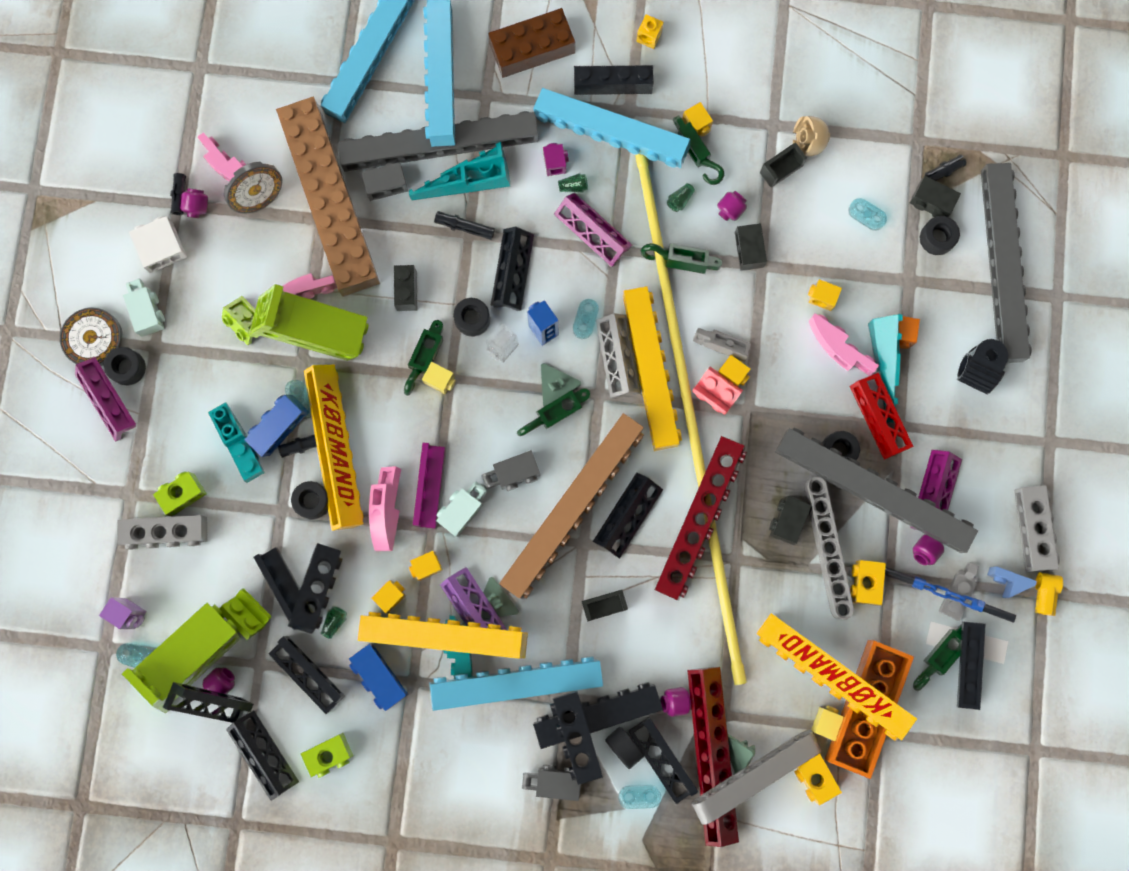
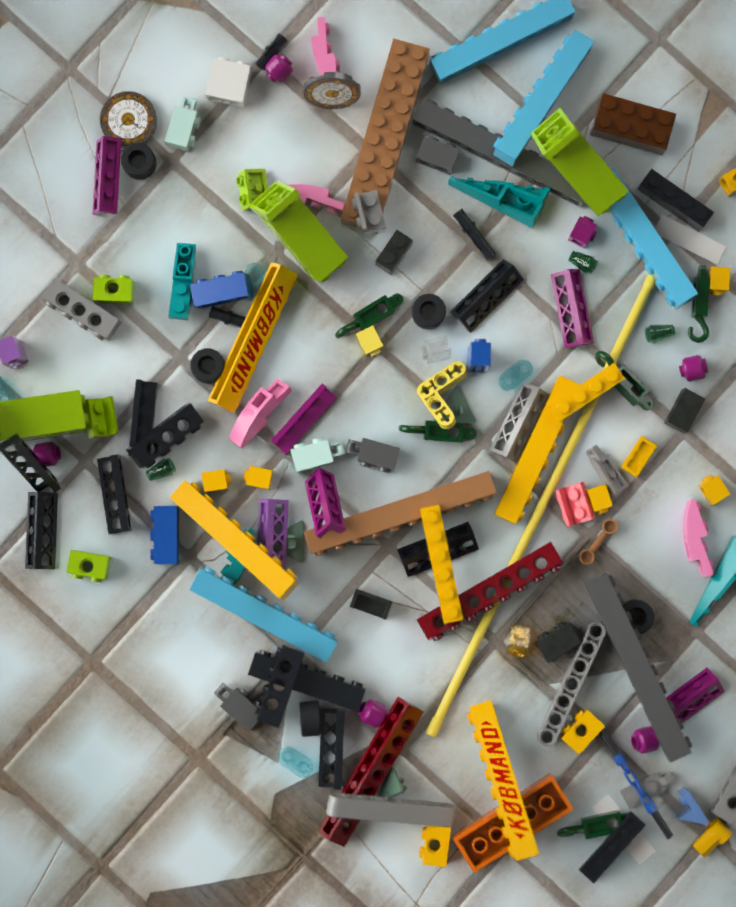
camera: 35 degrees right, 5 degrees up
light yellow brick [811,706,844,741] -> none
red fence [849,372,914,460] -> none
none -> magenta fence [305,467,346,539]
none -> light grey bracket [351,190,386,234]
none -> light yellow beam [417,361,467,429]
none -> yellow plate [419,504,463,624]
none -> clear yellow bracket [506,624,531,657]
none -> lime brick [530,108,628,216]
none -> yellow plate [549,363,625,421]
none -> medium nougat bar [579,519,618,565]
none -> yellow plate [620,436,658,478]
none -> white sticker [655,214,726,265]

